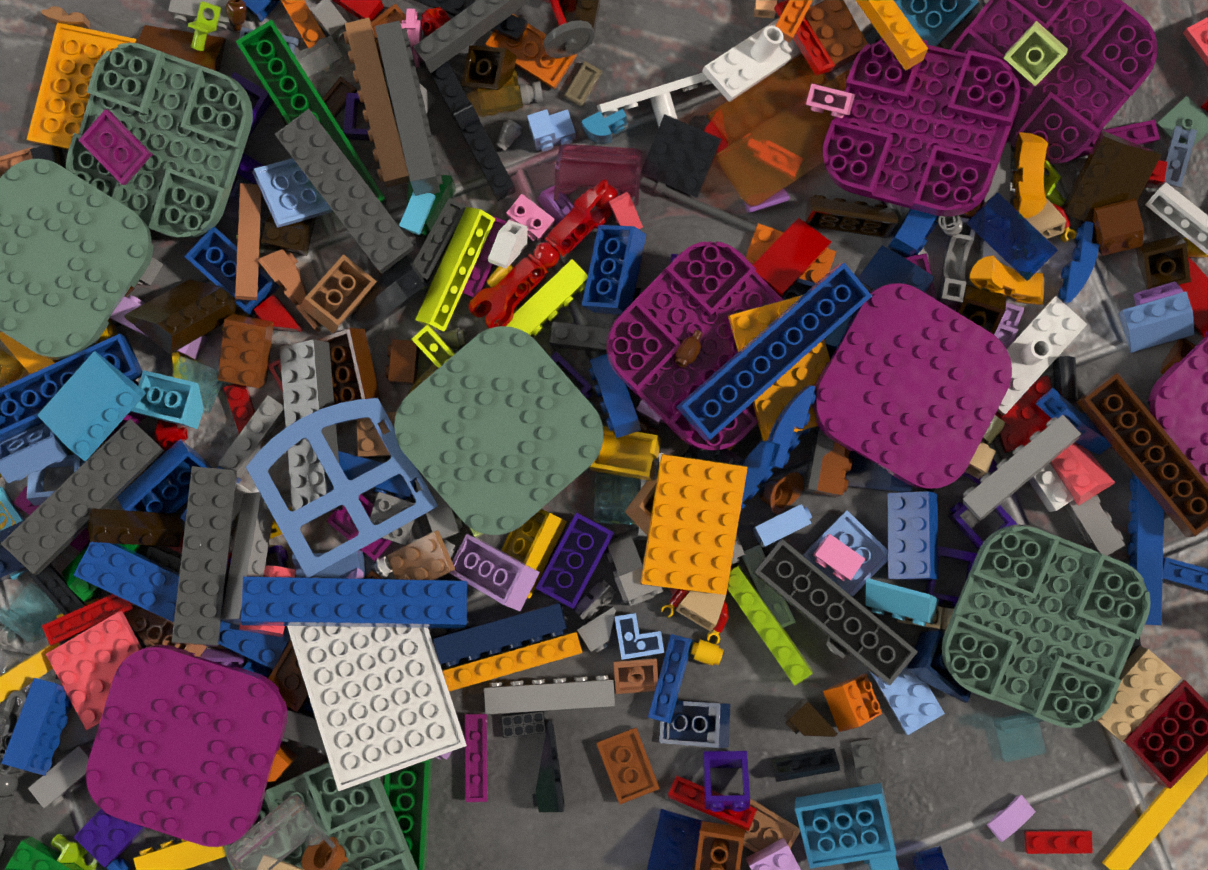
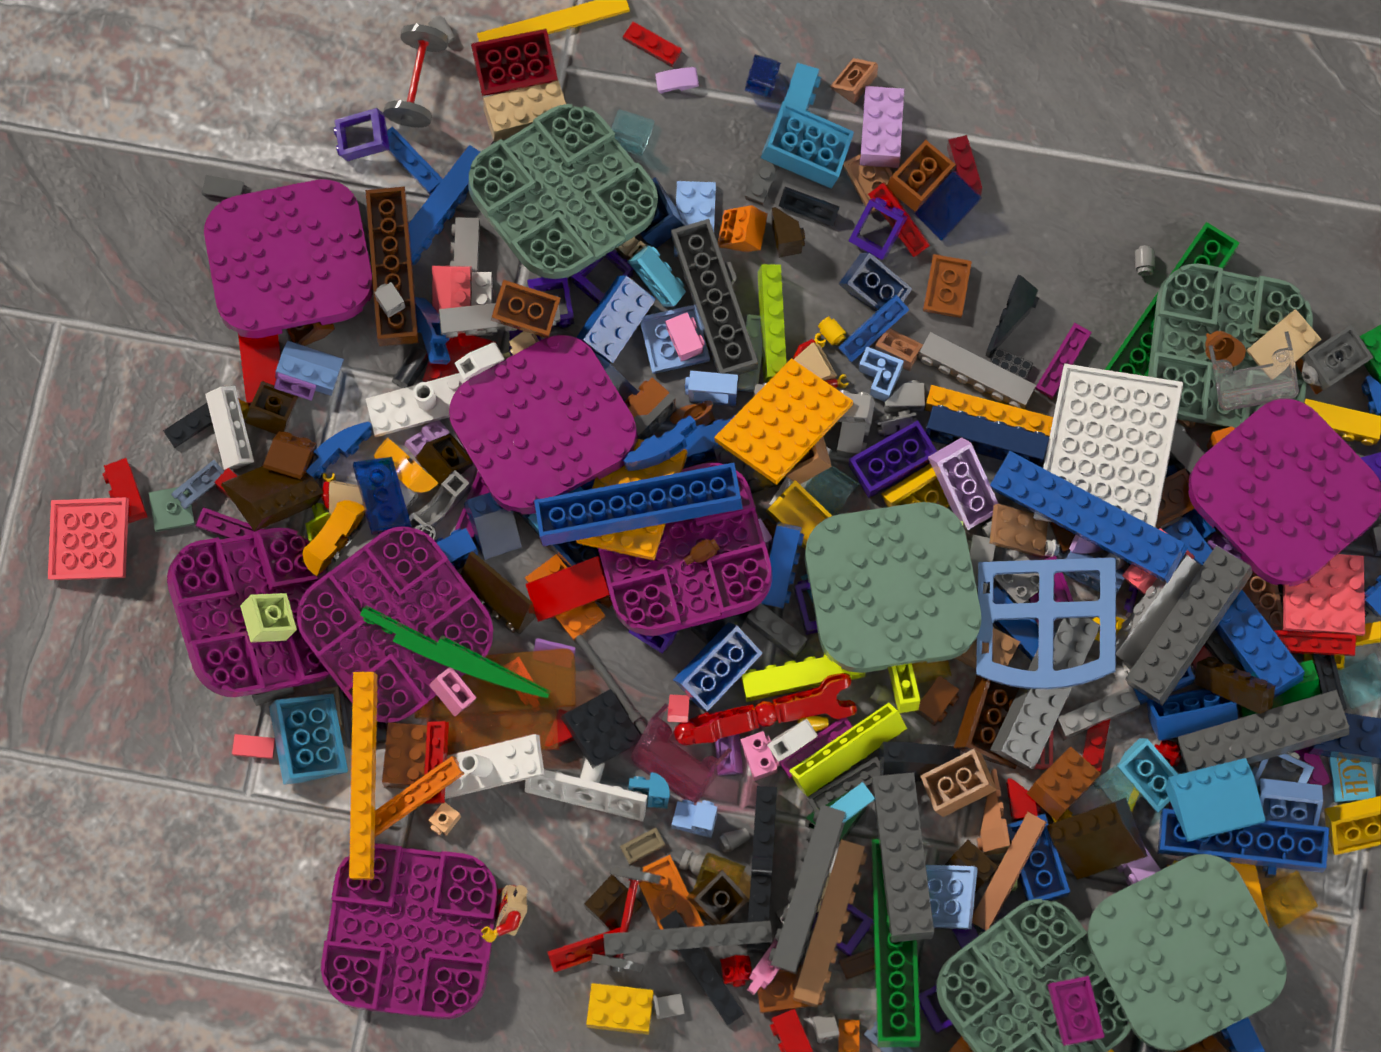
camera: 150 degrees left, 10 degrees down
none -> green slope [360,605,551,698]
none -> light grey brick [374,282,405,318]
none -> white slope [455,342,505,380]
none -> dark orange brick [490,280,560,338]

